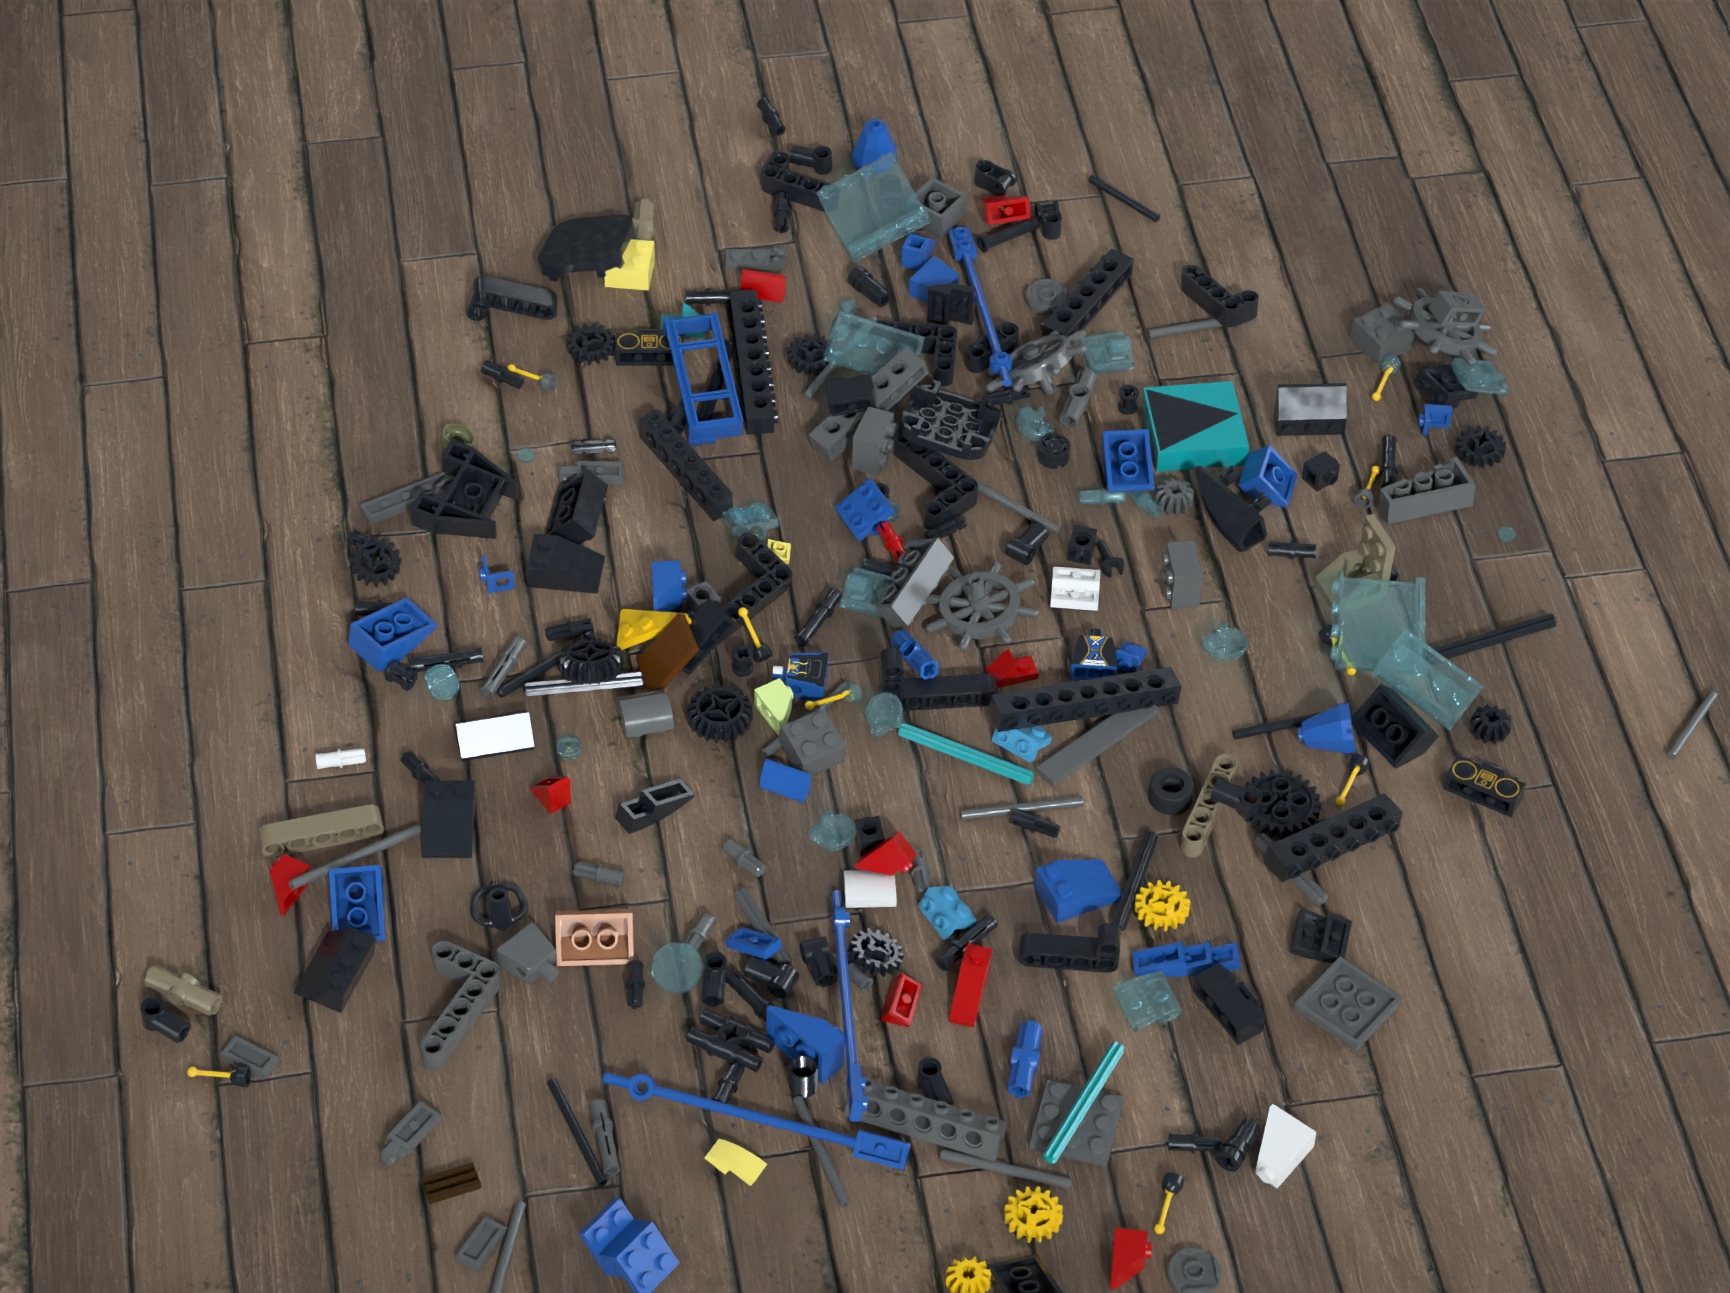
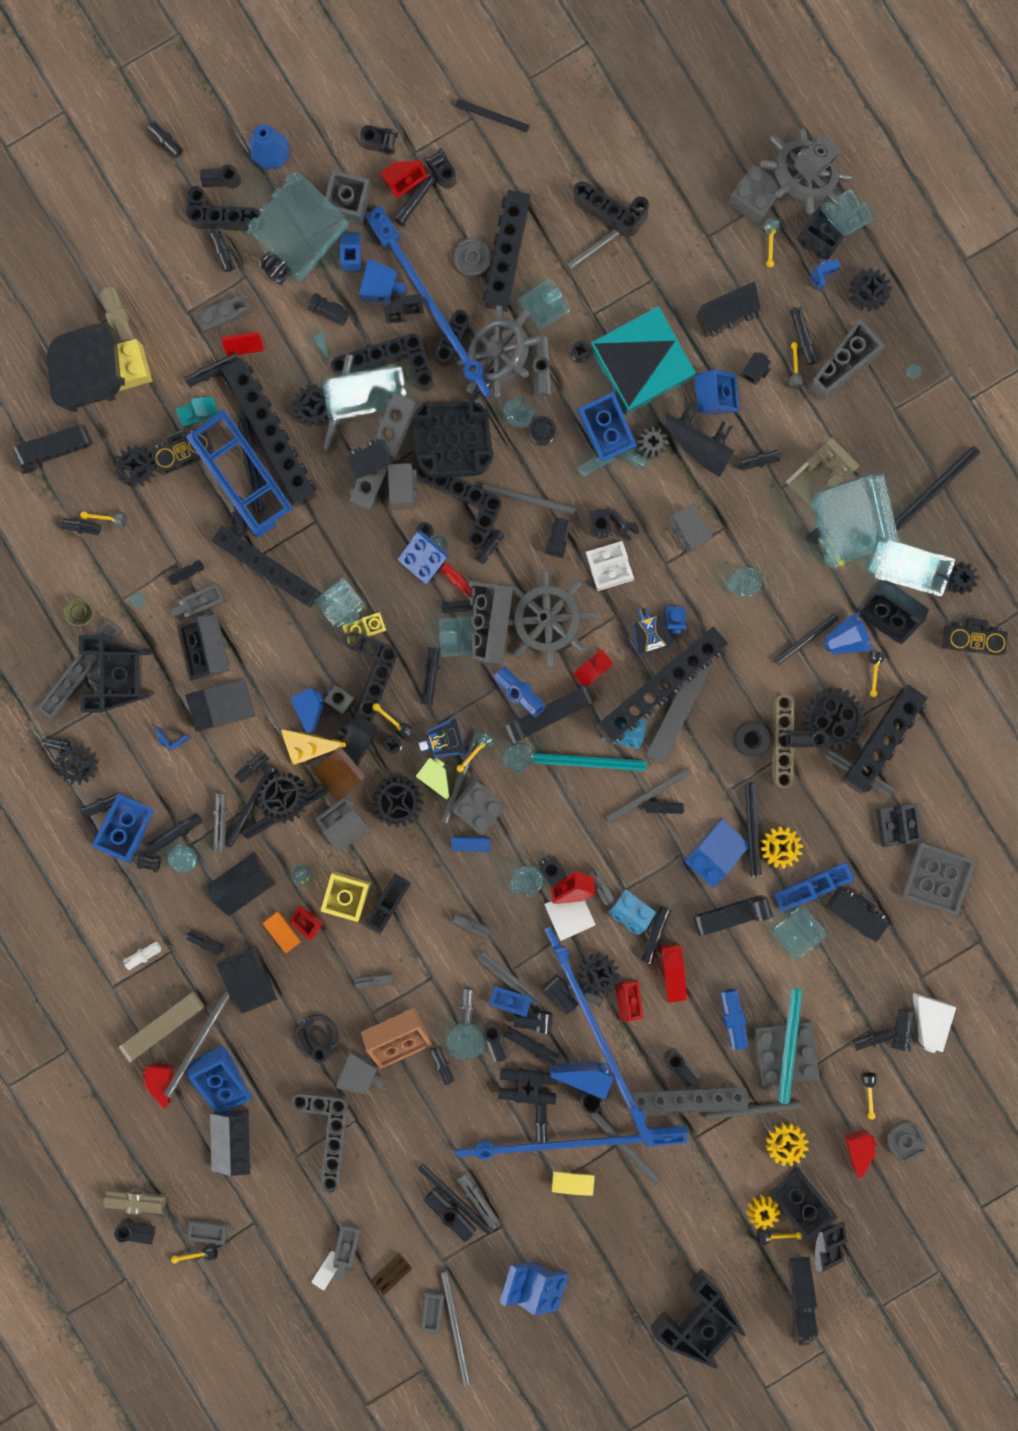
camera: 20 degrees left, 40 degrees up
none -> black gear [258,251,292,285]
none -> orange tile [262,911,301,954]
none -> white sticker [312,1251,338,1290]
none -> light yellow brick [321,872,371,922]
none -> black piece [423,1187,476,1242]

